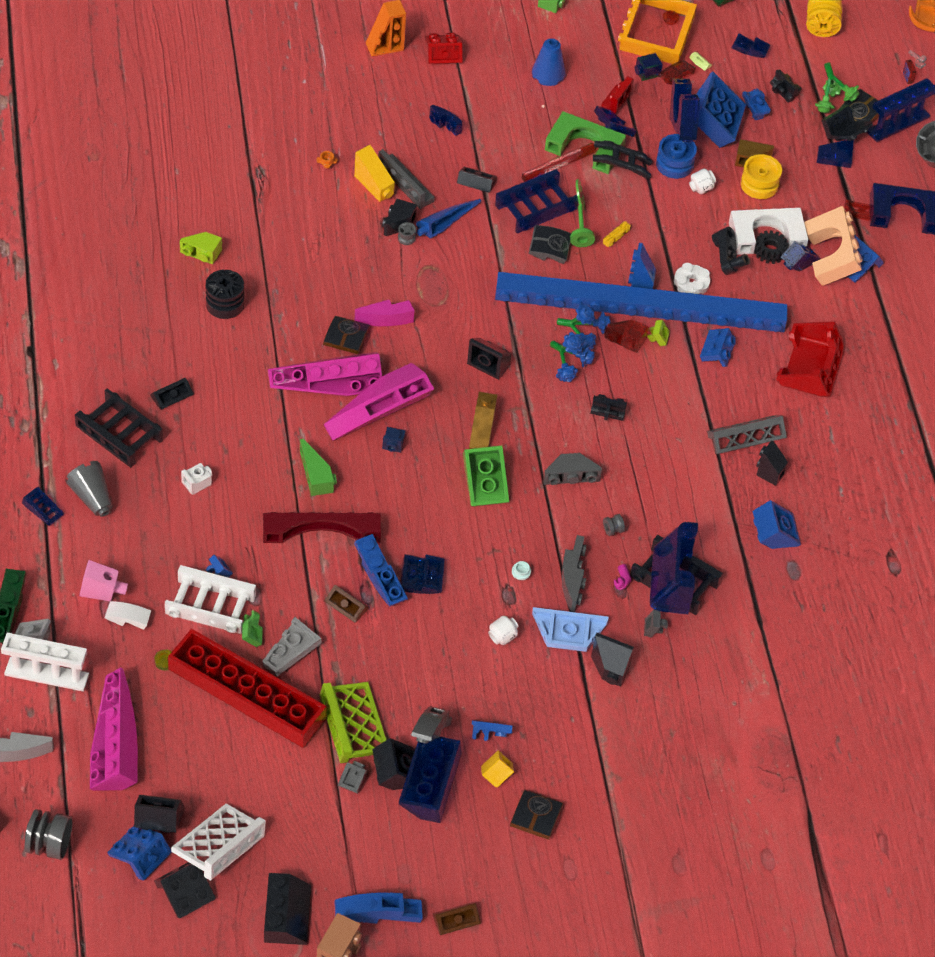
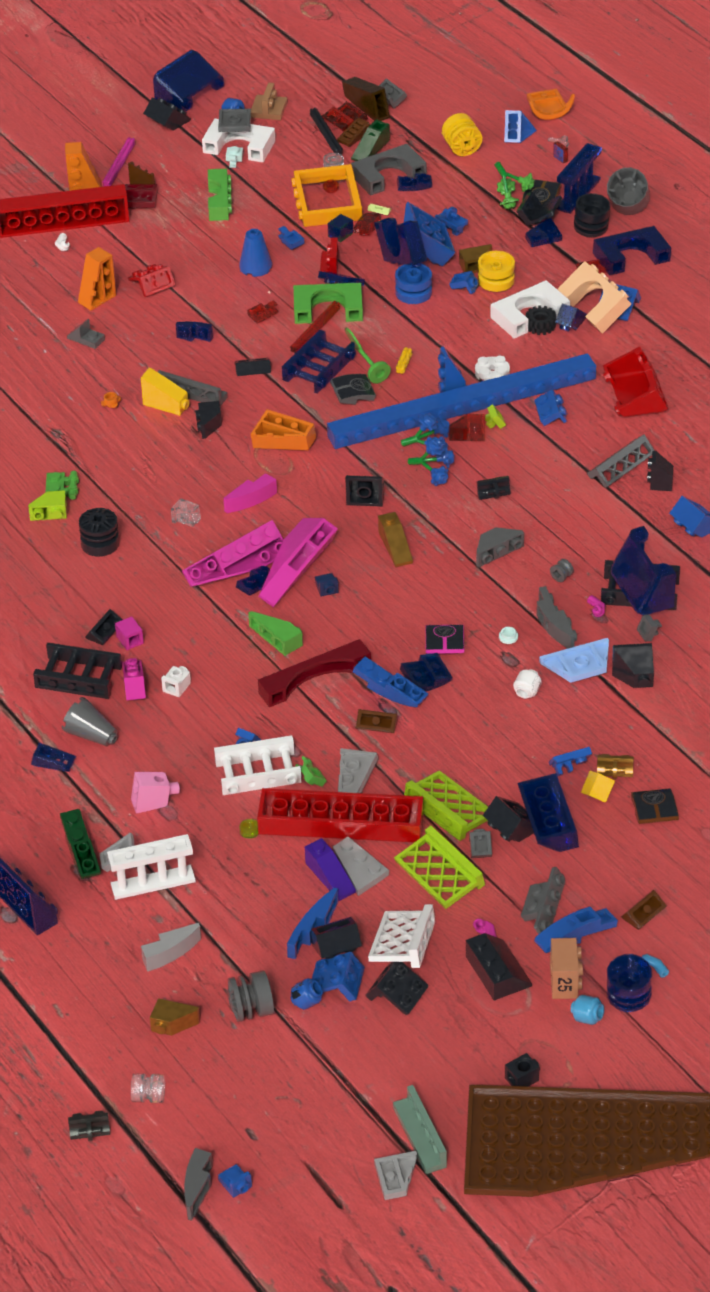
camera: 20 degrees left, 10 degrees down
dark pink wedge [90,668,138,791] -> none
white slope [104,601,151,630] -> none
black slope [323,316,370,354] -> none
dark grey wheel [398,222,416,245] -> none
dark grey slope [411,706,452,743] -> none
blue piece [416,199,481,238] -> none
bright green slope [463,446,509,507] -> none
black piece [593,140,652,180] -> none
white head [689,168,716,194] -> none
black beam [712,226,750,275] -> none
black hips [770,69,801,102] -> none
none -> bright green plate [45,471,79,500]
none -> dark grey slope [67,319,105,349]
none -> dark pink brick [115,617,144,650]
none -> dark pink slope [122,658,146,700]
none -> clear brick [171,498,201,527]
none -> clear blue slope [236,566,270,596]
none -> clear red plate [247,300,279,324]
none -> orange wedge [250,409,316,450]
none -> blue plate [278,226,304,250]
none -> blue slope [287,888,338,959]
none -> blue head [291,978,323,1010]
none -> dark purple slope [304,838,356,901]
none -> light grey wing [333,837,389,896]
none -> dark grey arch [351,144,427,196]
none -> lime fence [394,826,485,909]
none -> black slope [425,625,464,654]
none -> blue bracket [449,271,479,294]
none -> dark pink arm [473,918,497,937]
none -> blue slope [504,110,537,143]
none -> dark grey bracket [521,867,565,934]
none -> black wheel [574,193,610,237]
none -> pearl gold hips [597,754,634,779]

